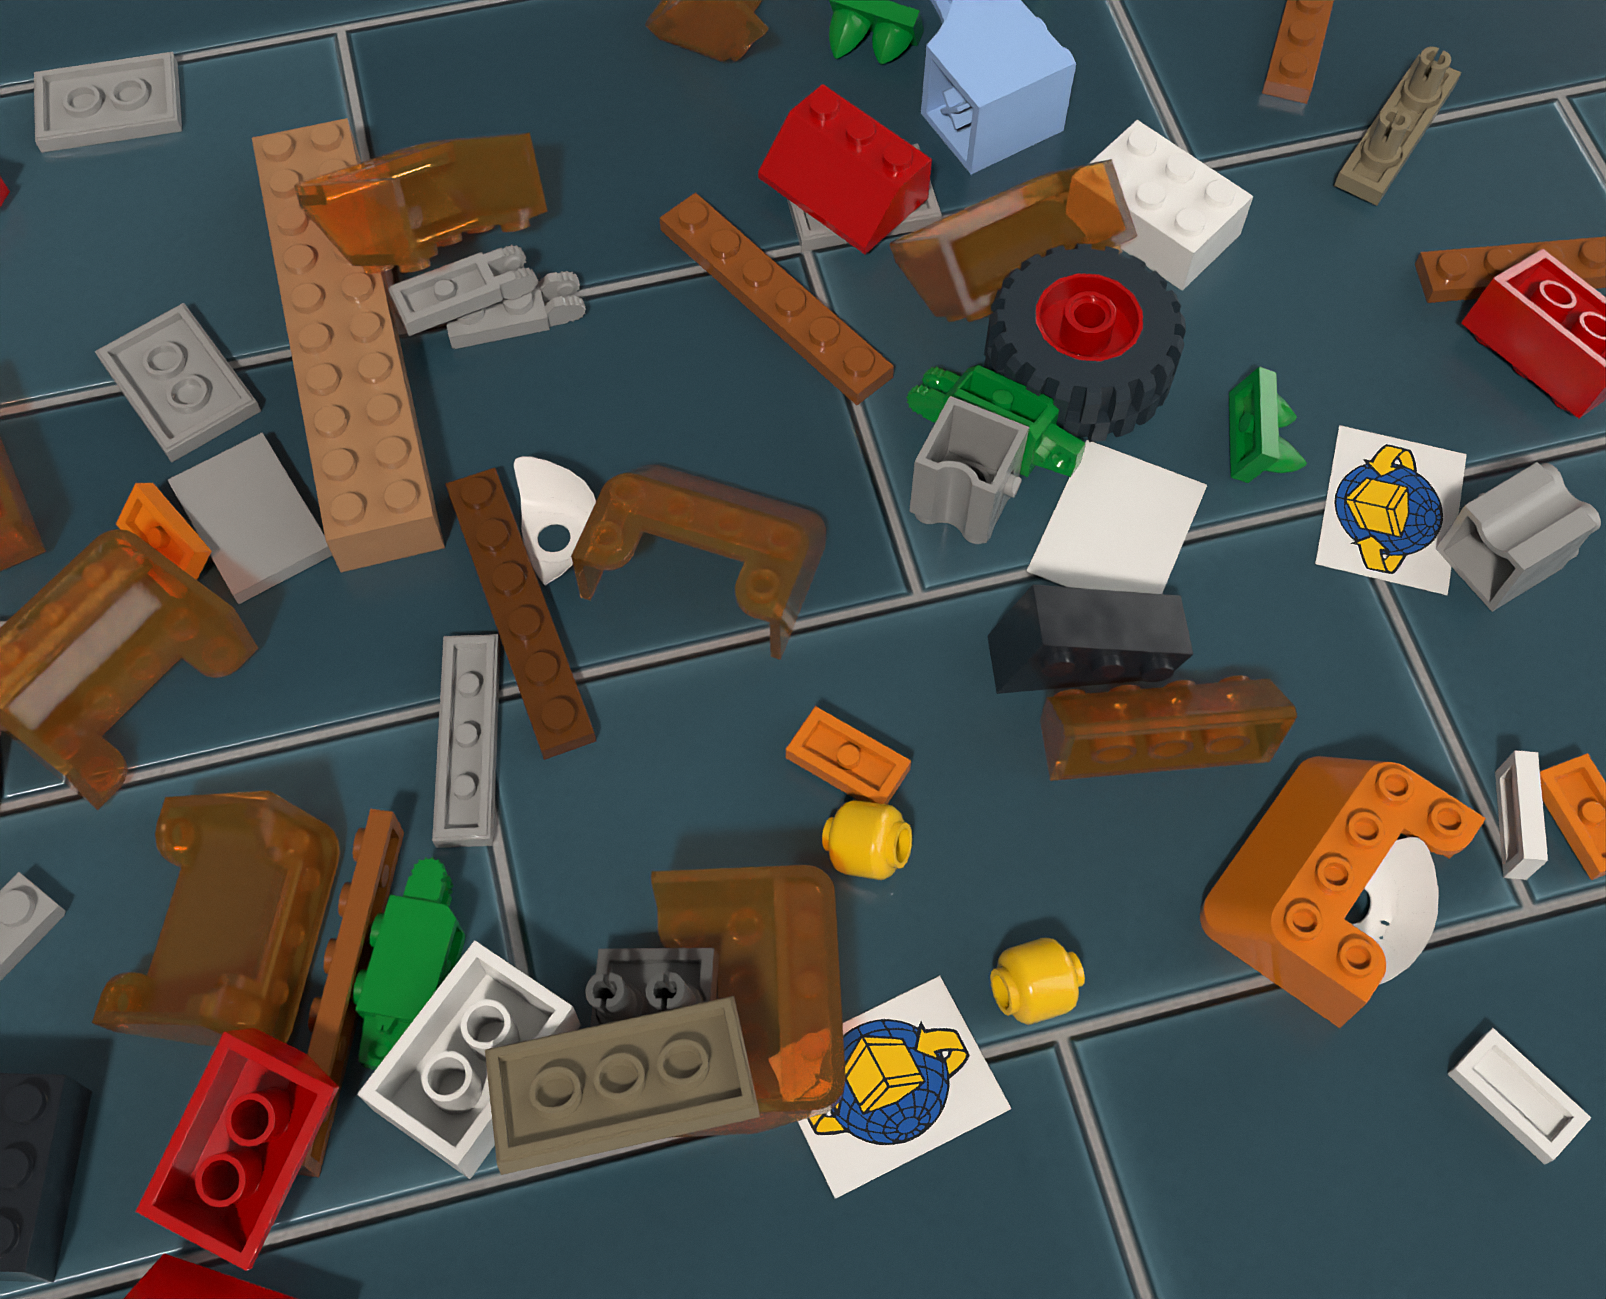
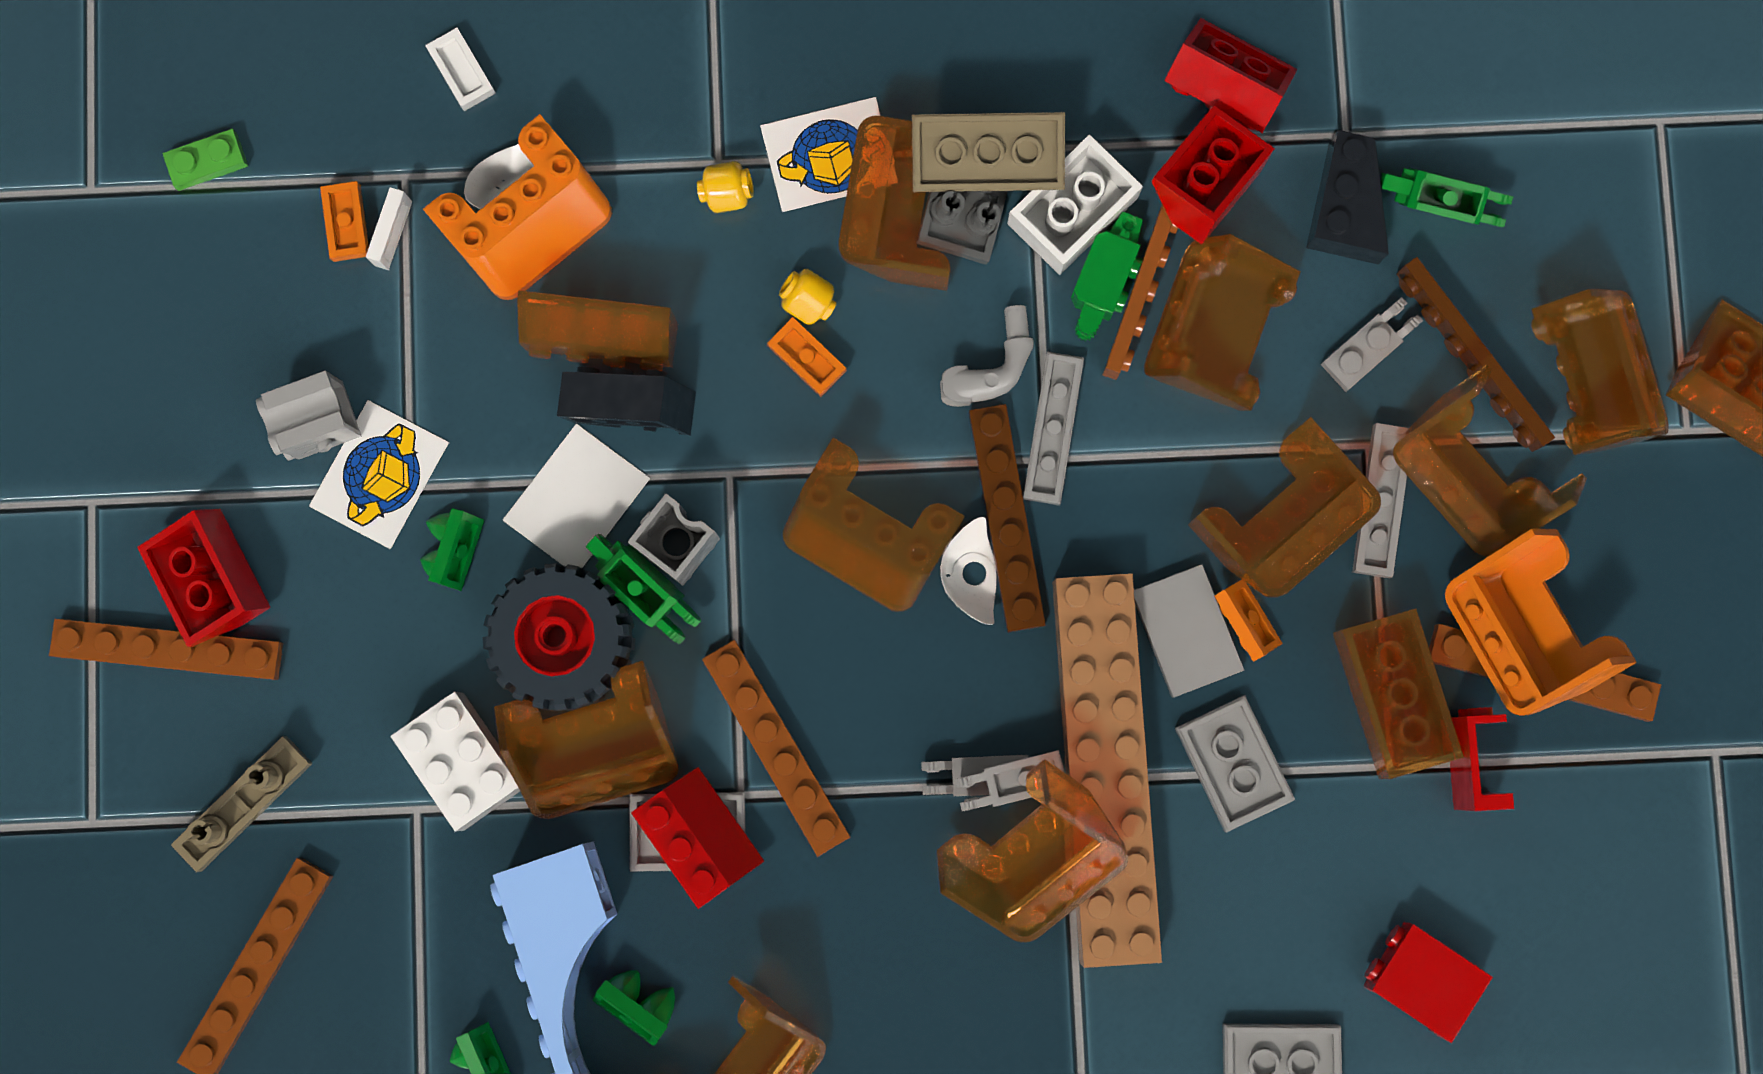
camera: 165 degrees left, 20 degrees up
none -> light grey piece [940,305,1034,407]

